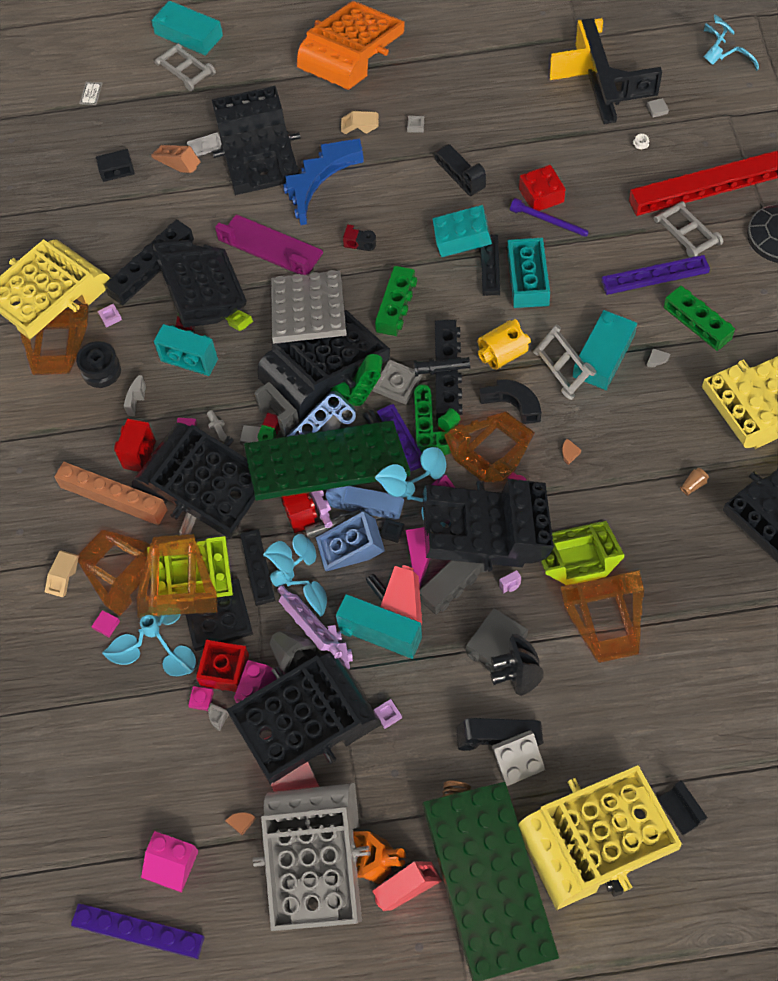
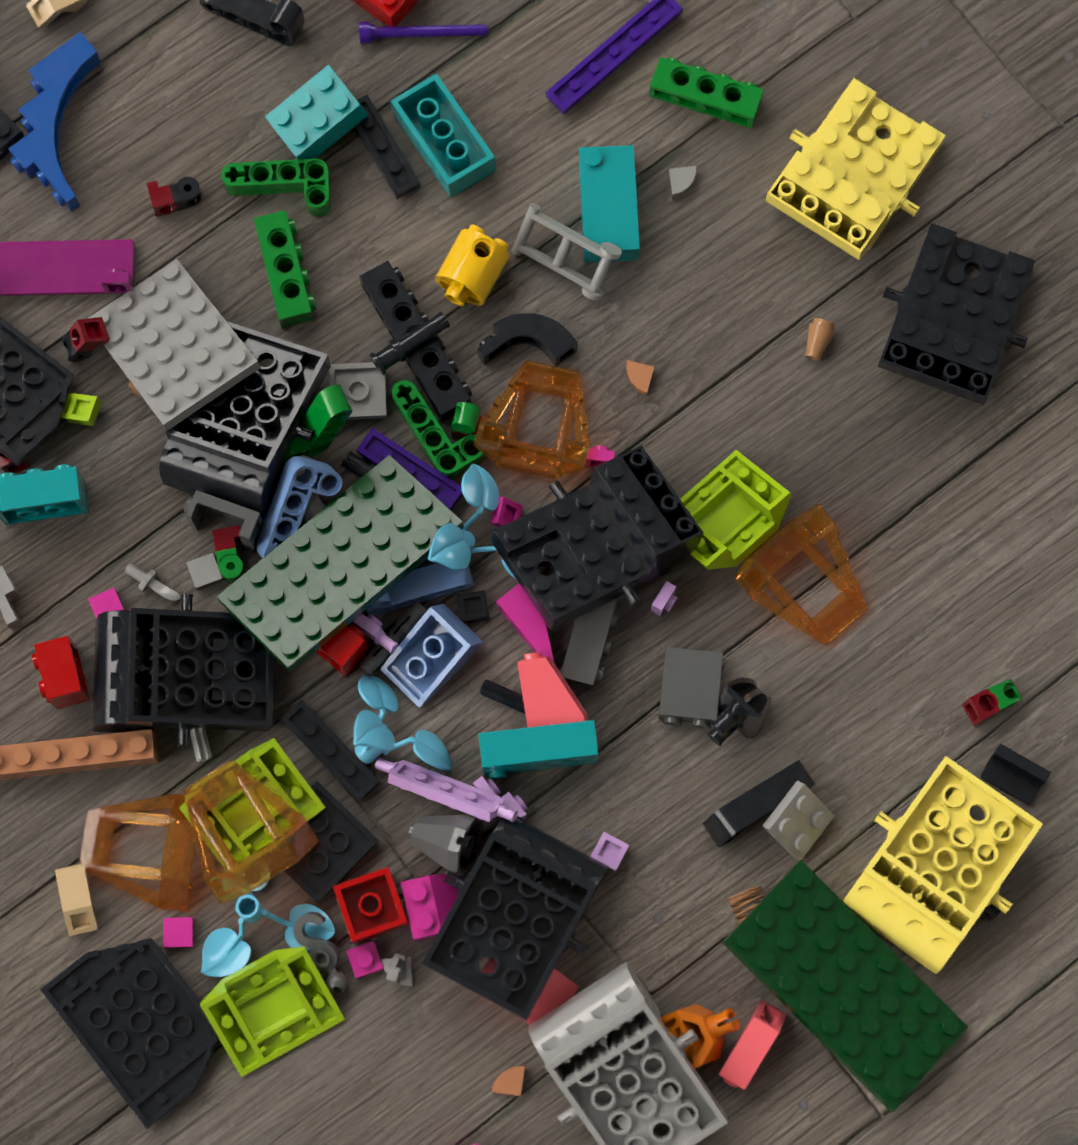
camera: 35 degrees left, 15 degrees up
none -> black plate [40,938,220,1129]
none -> dark red leg [62,317,110,362]
none -> lime slope [200,946,345,1077]
none -> green beam [221,159,331,217]
none -> dark grey piece [293,912,348,994]
none -> light grey tile [386,953,406,984]
none -> leg [962,679,1022,727]

